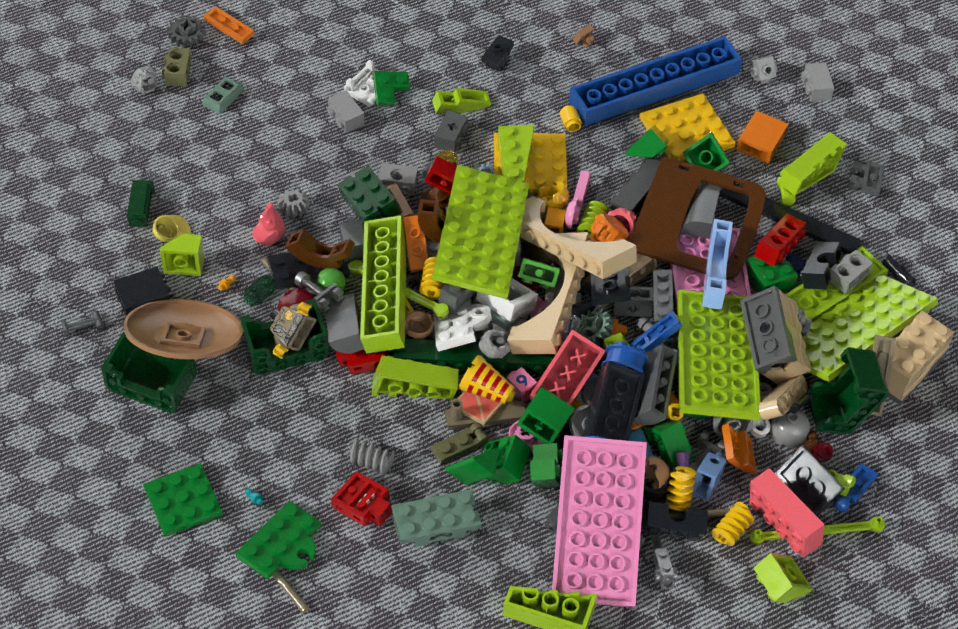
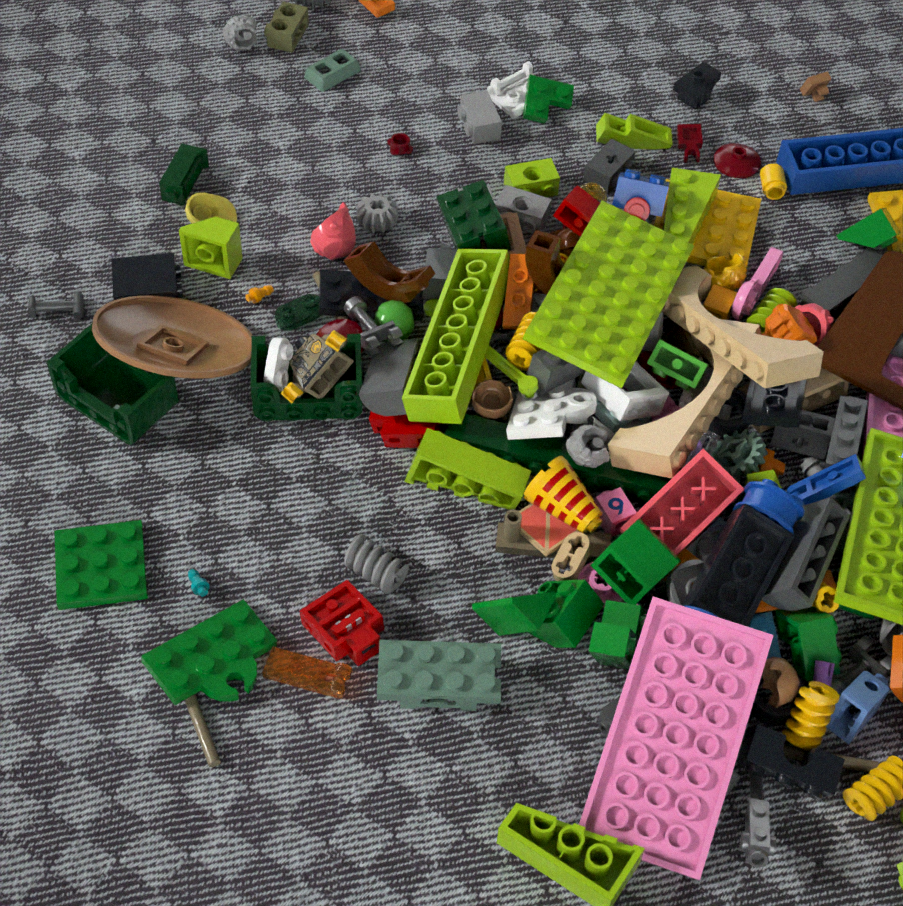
camera: 15 degrees right, 0 degrees up
olive plate [431,422,490,465] -> none
none -> clear orange plate [262,647,353,698]
none -> white plate [264,337,293,392]
none -> dark red plate [387,133,413,156]
none -> lime brick [504,158,560,197]
none -> tan beam [551,532,591,581]
none -> brick [612,169,669,221]
none -> dark red plate [676,124,703,163]
none -> dark red dish [713,143,761,178]

